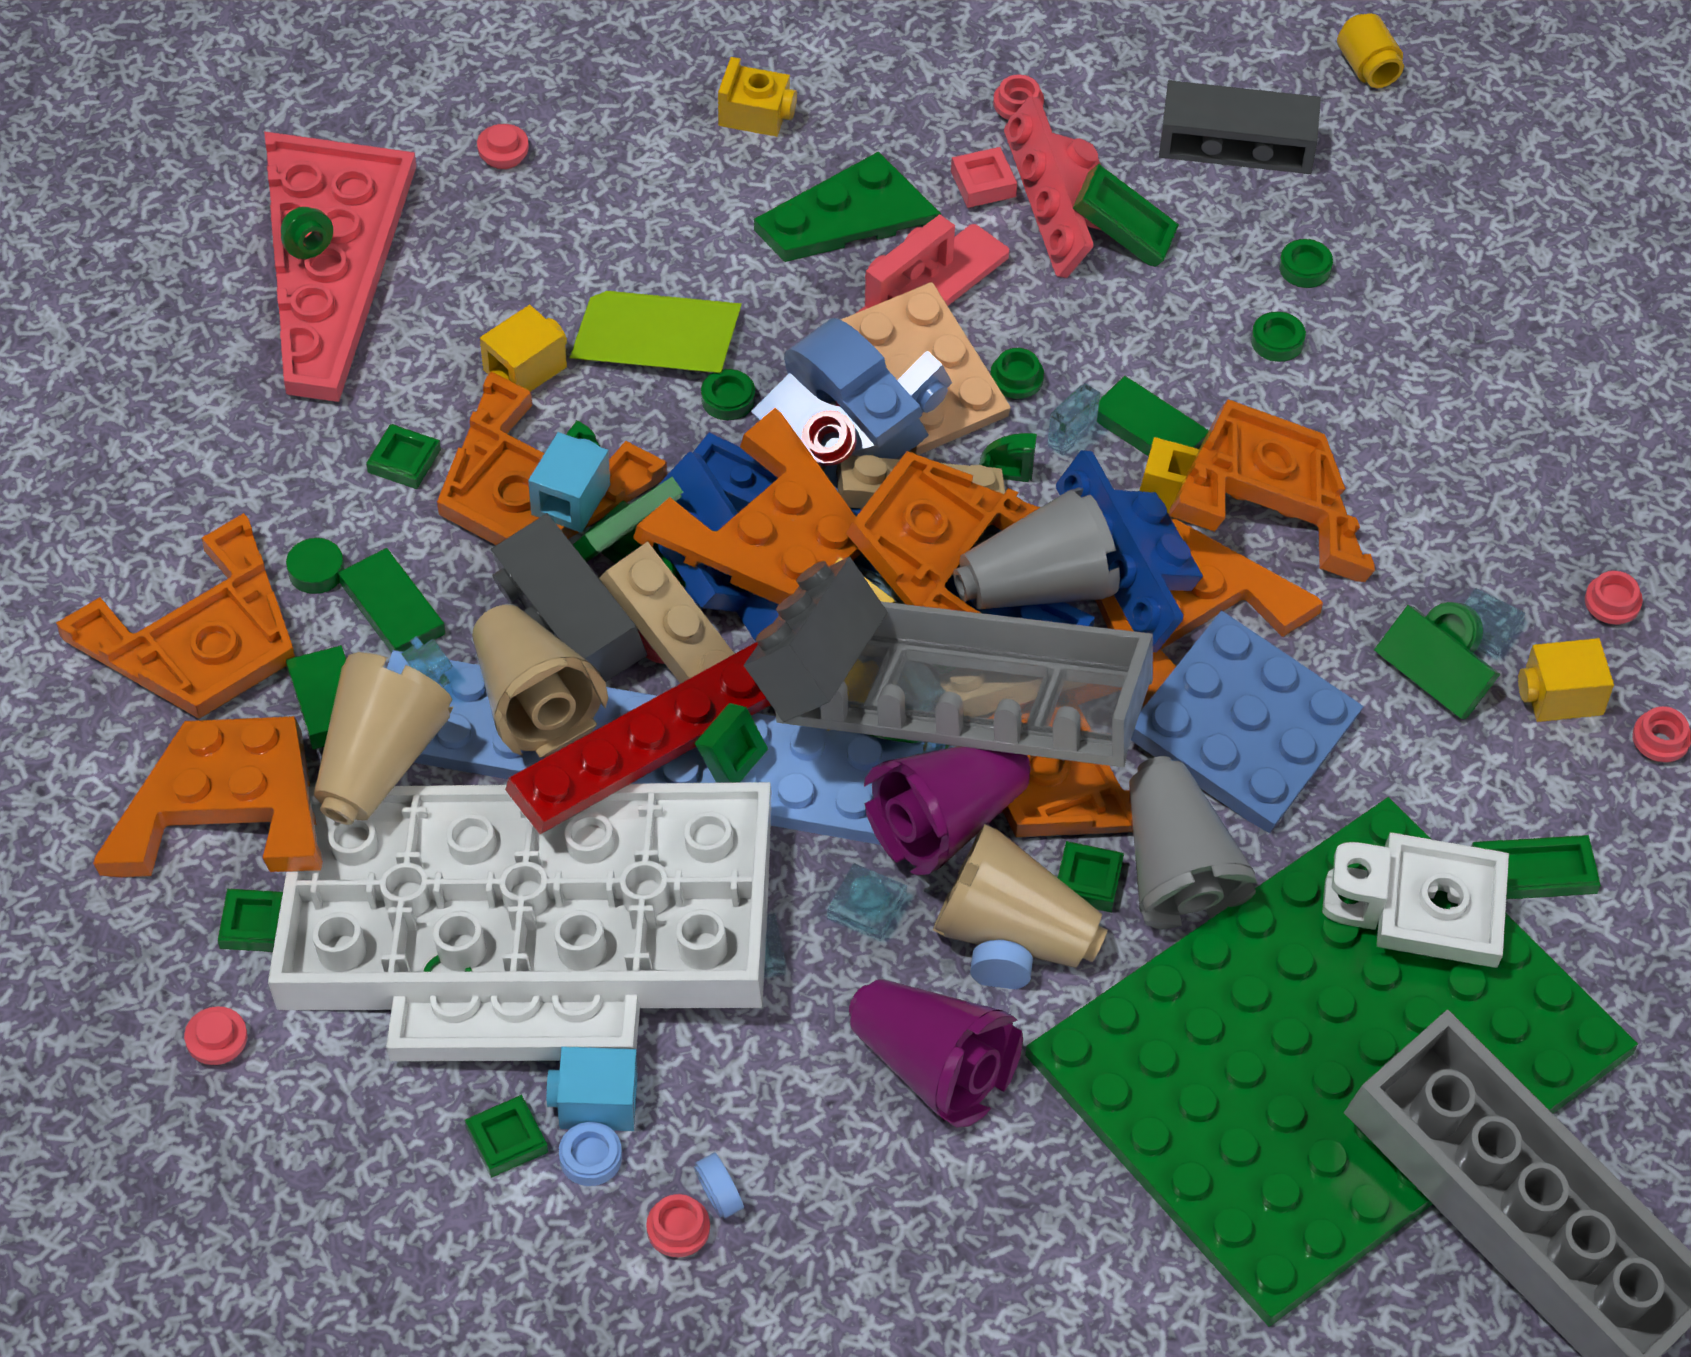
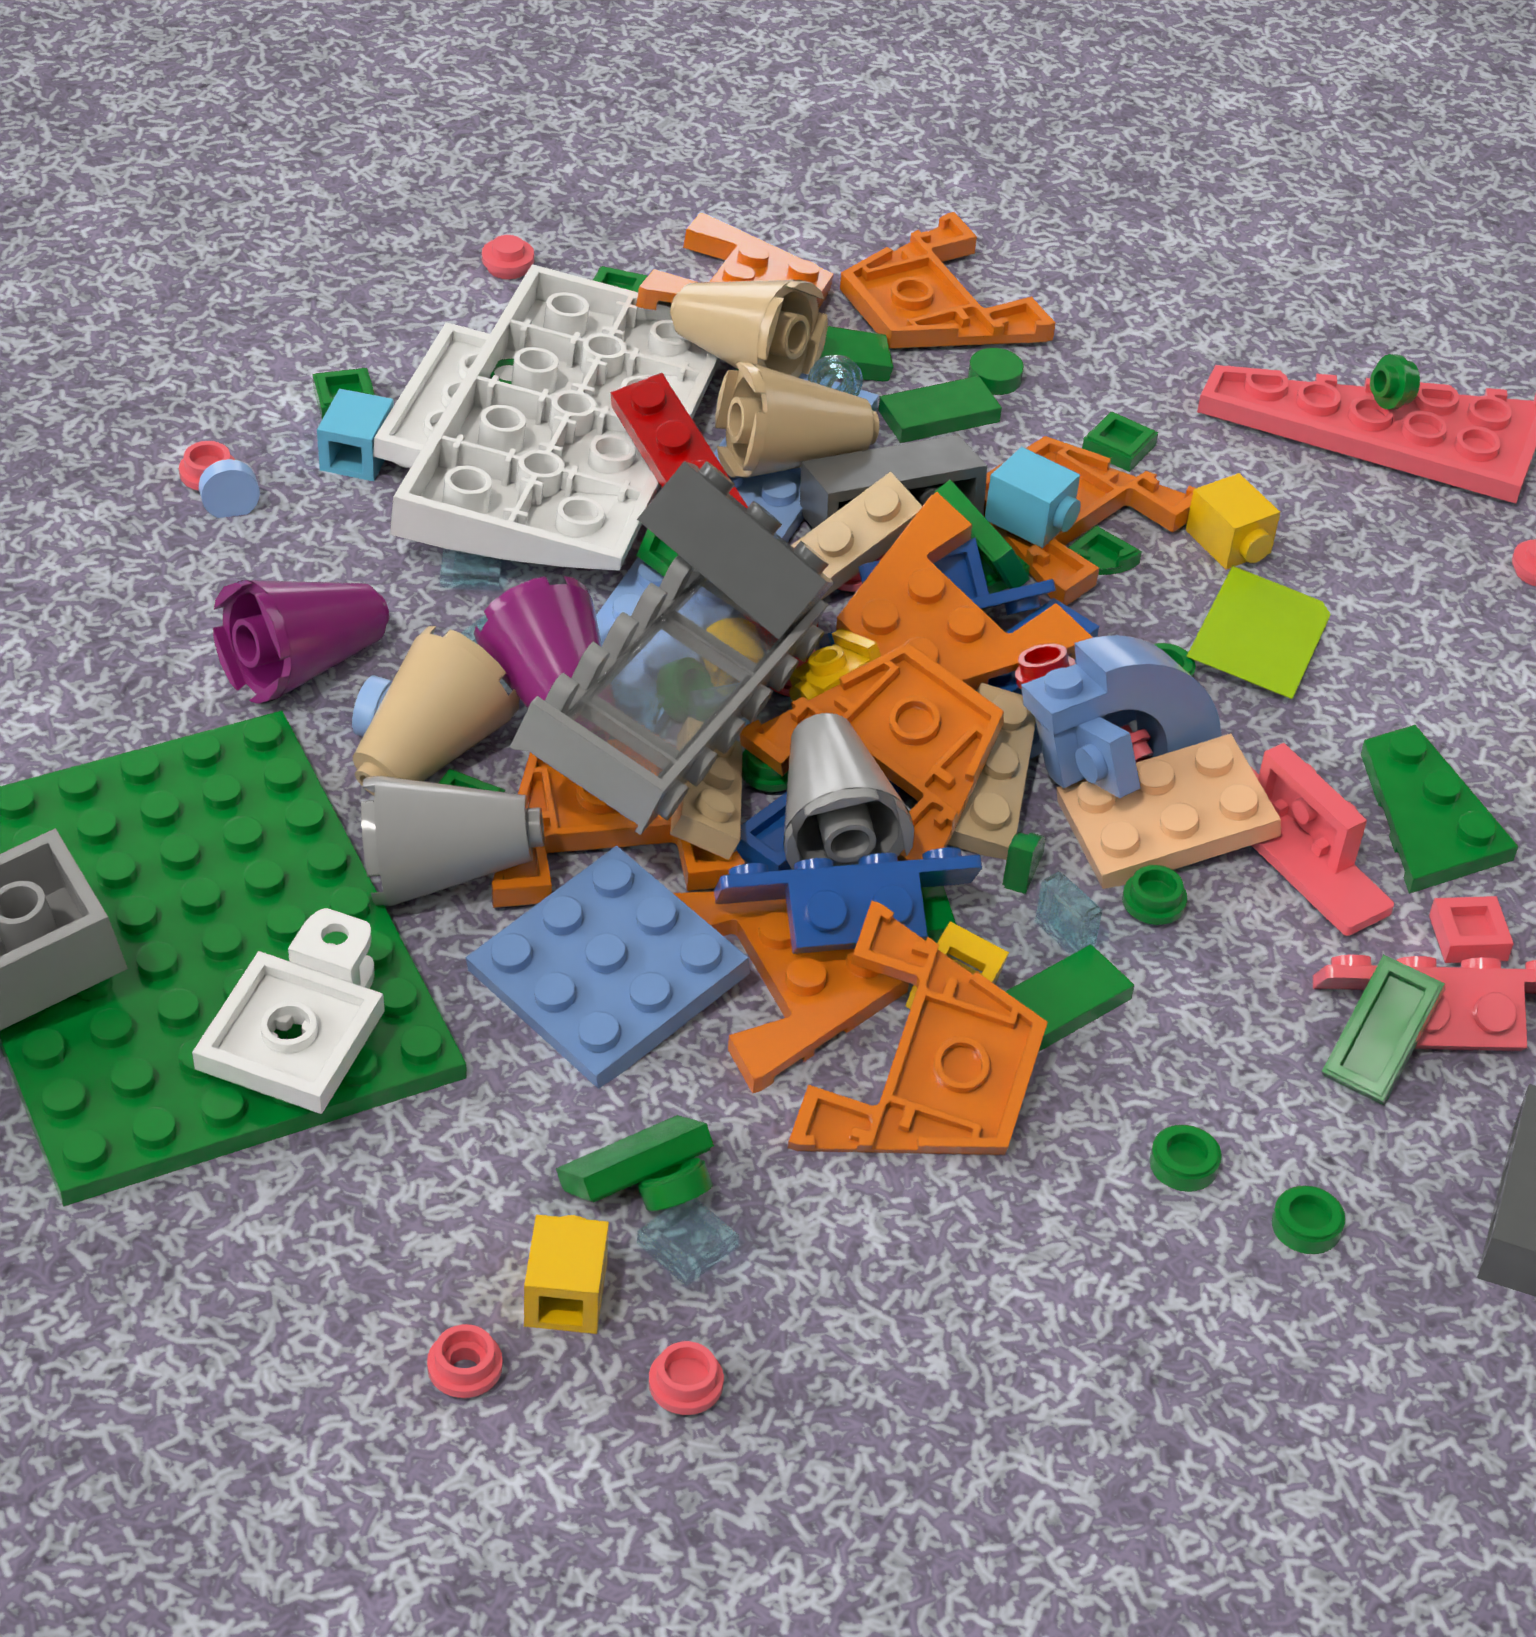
camera: 100 degrees right, 10 degrees down
light blue tile [559,1122,622,1186] -> none
green tile [1471,835,1601,900] -> none

